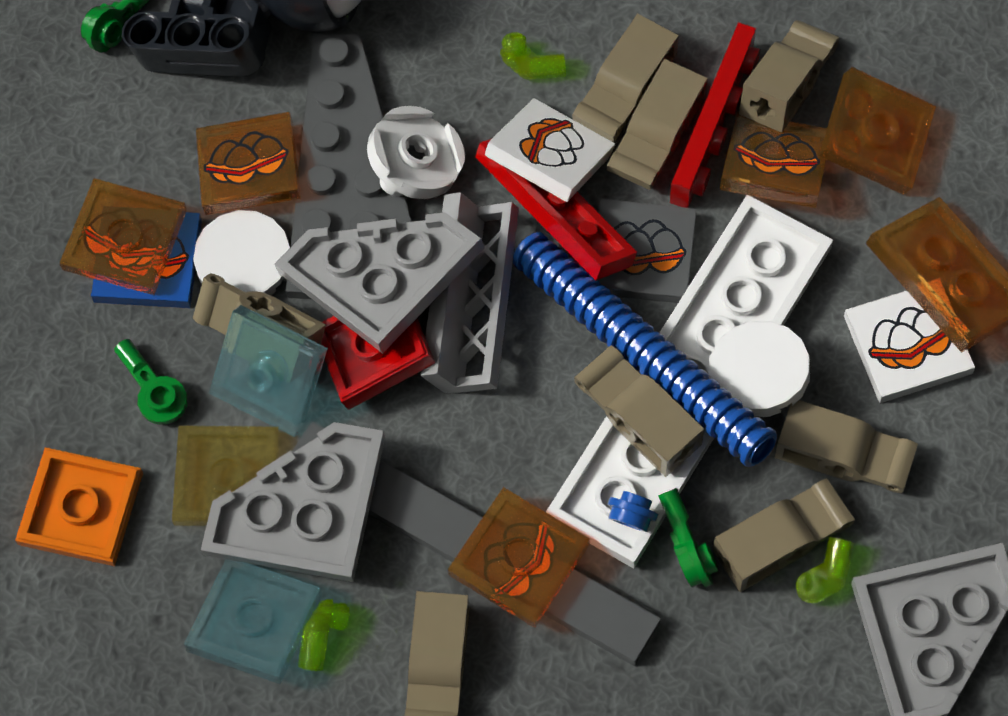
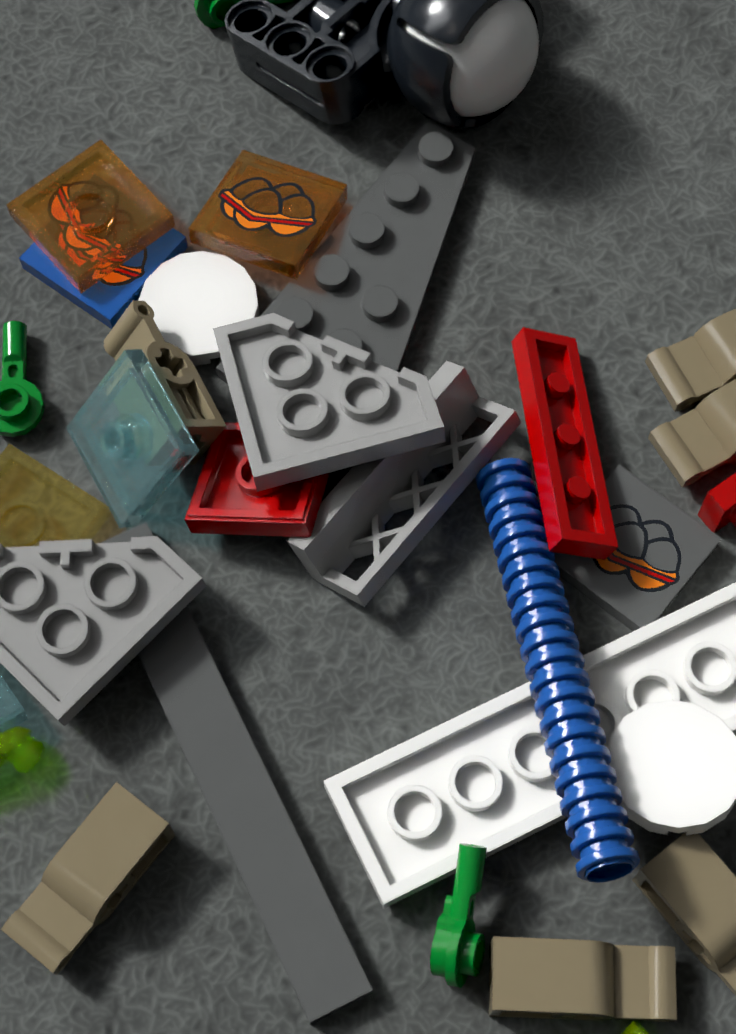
camera: 30 degrees right, 0 degrees up
white plate [367,106,465,199] -> none
clear orange tile [448,487,590,628] -> none
white tile [484,98,615,202] -> none
clear neon green arm [500,32,566,80] -> none
dark tan piece [574,345,704,477] -> none
blue plate [607,491,659,532] -> none

